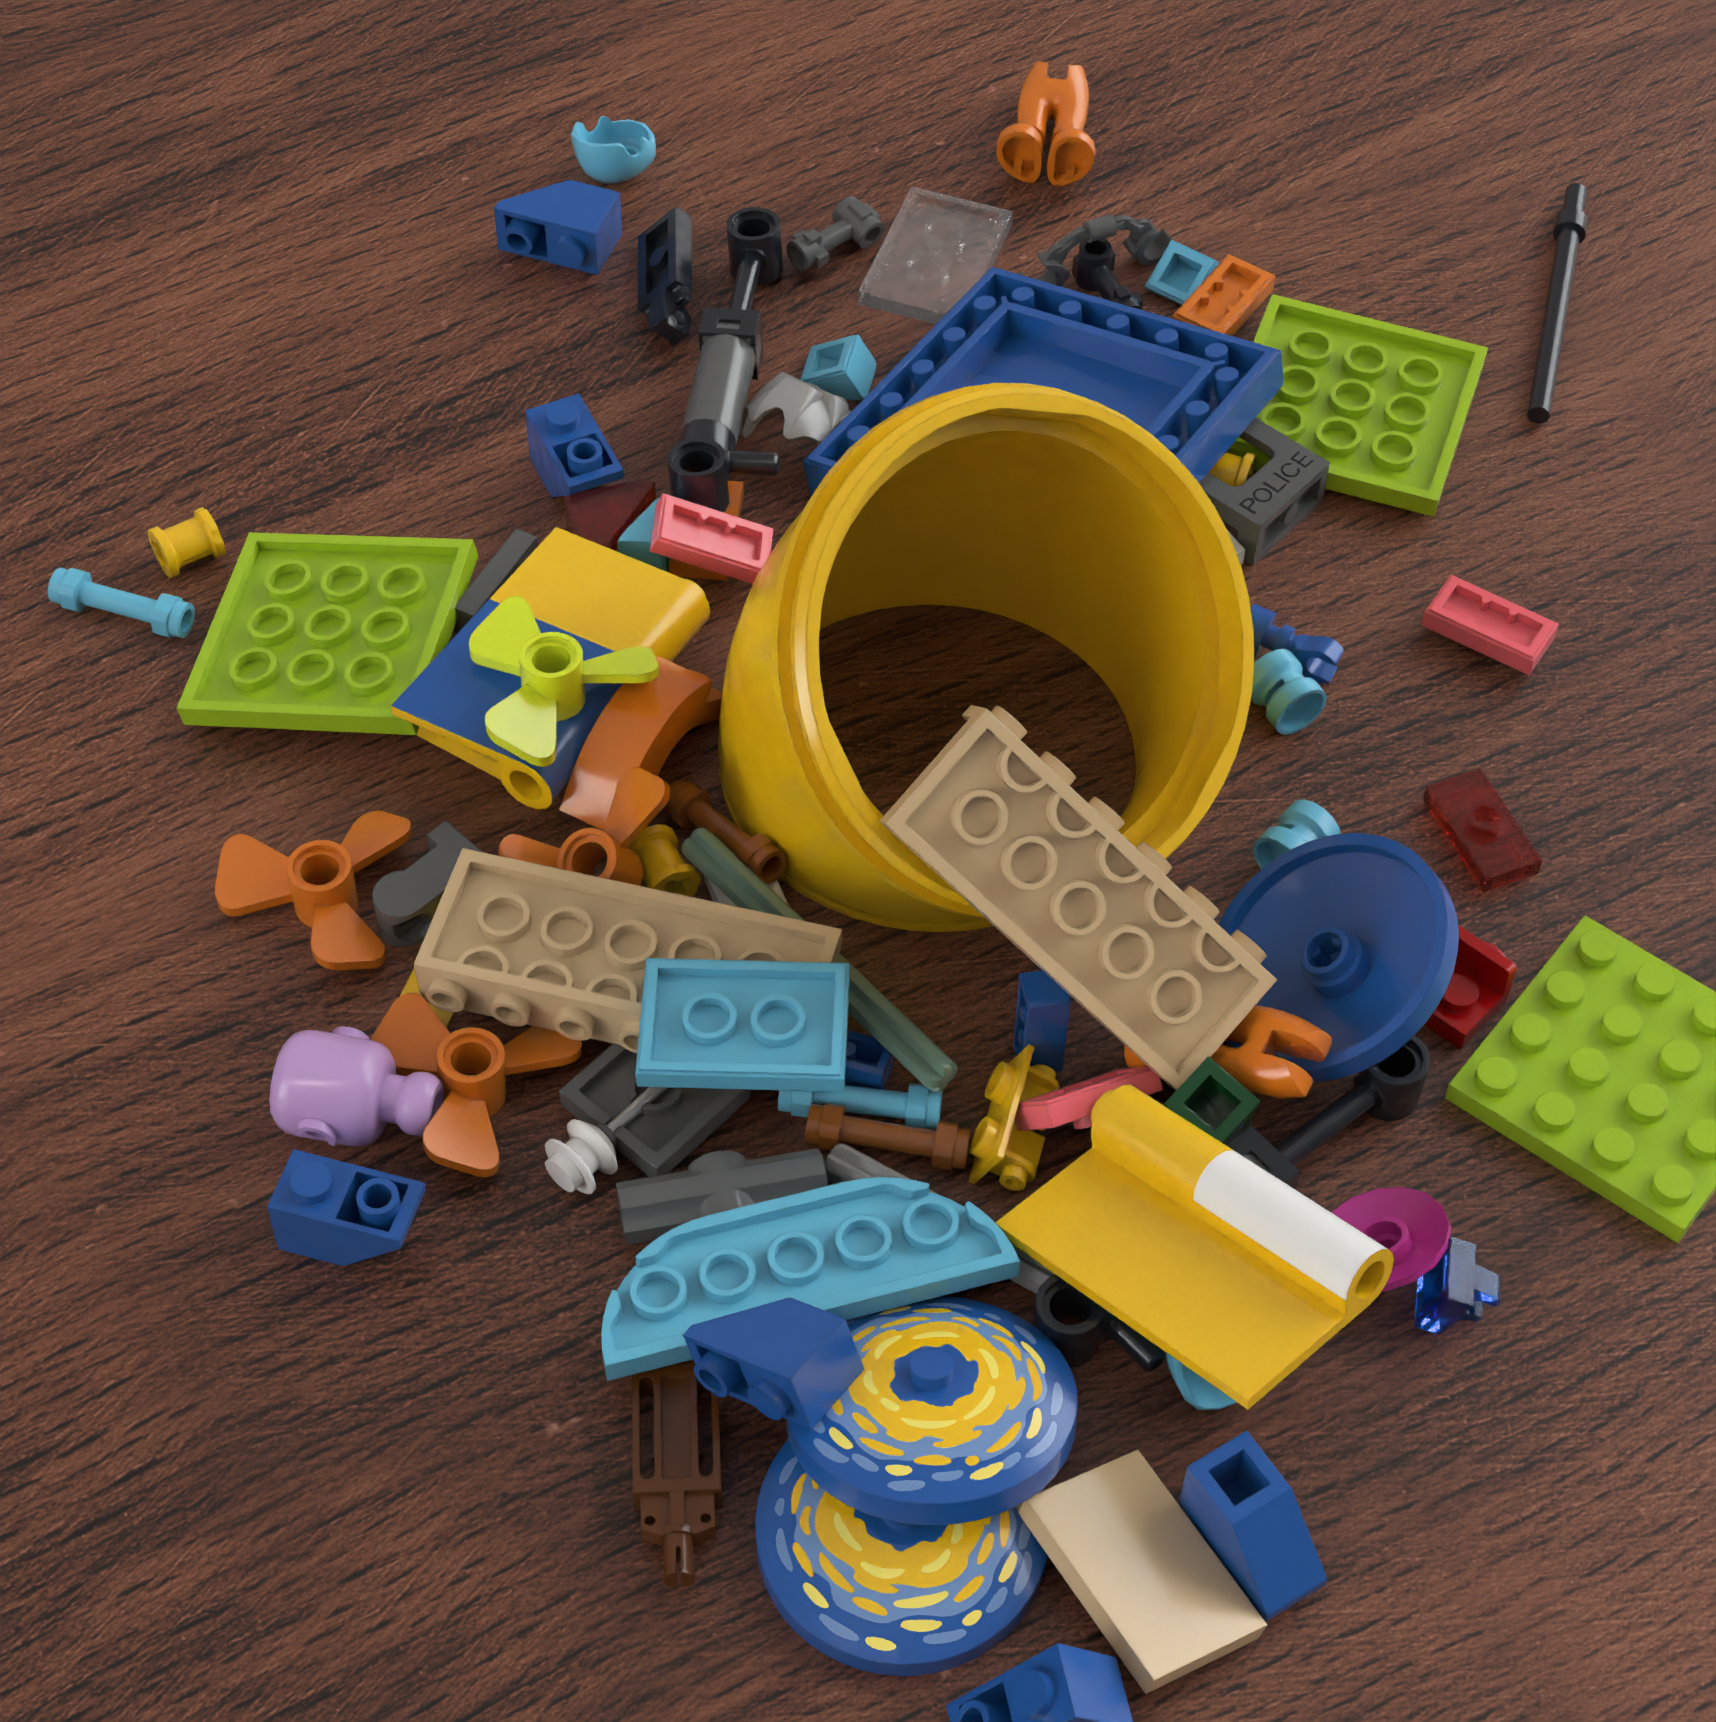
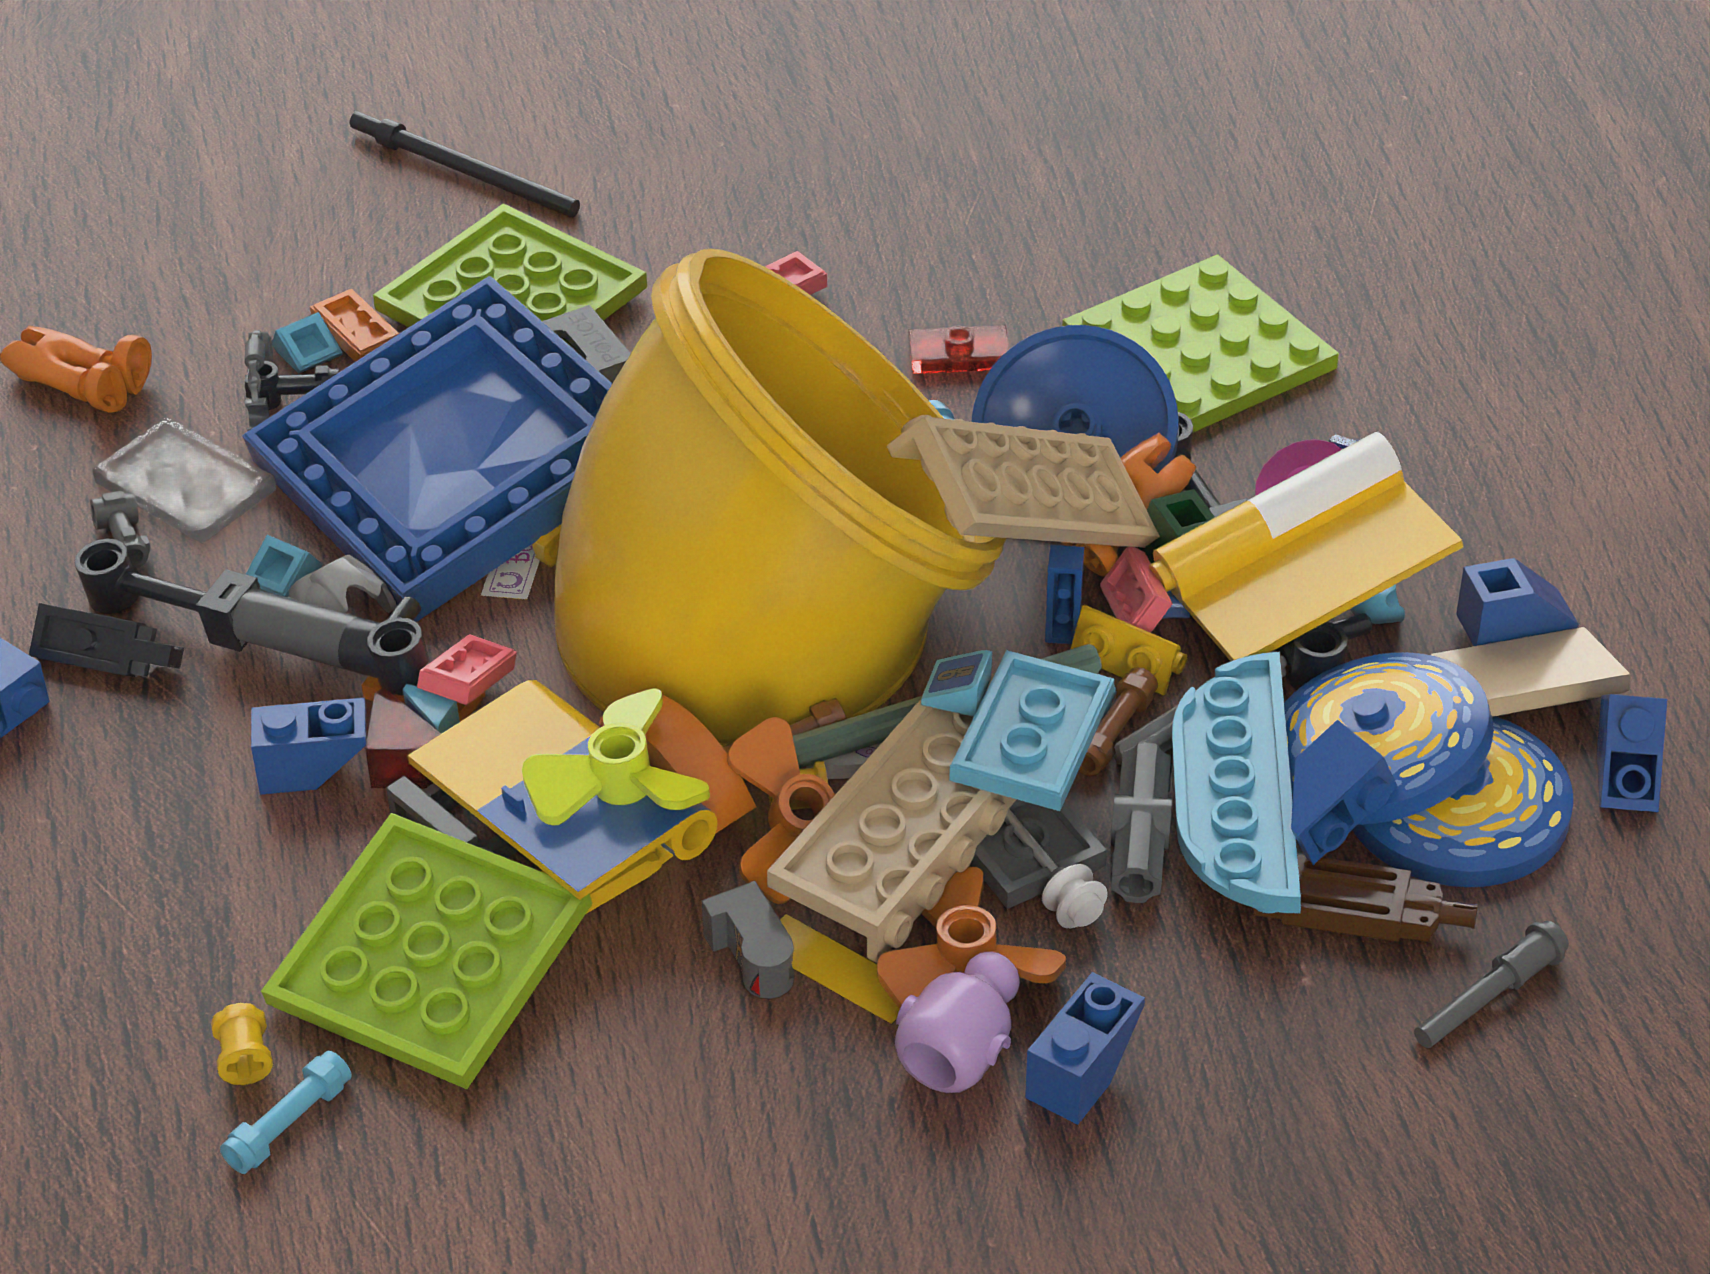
camera: 70 degrees left, 10 degrees down
orange piece [215,811,412,970] -> none
none -> medium azure slope [921,650,992,717]
none -> dark grey pin [1414,921,1569,1048]

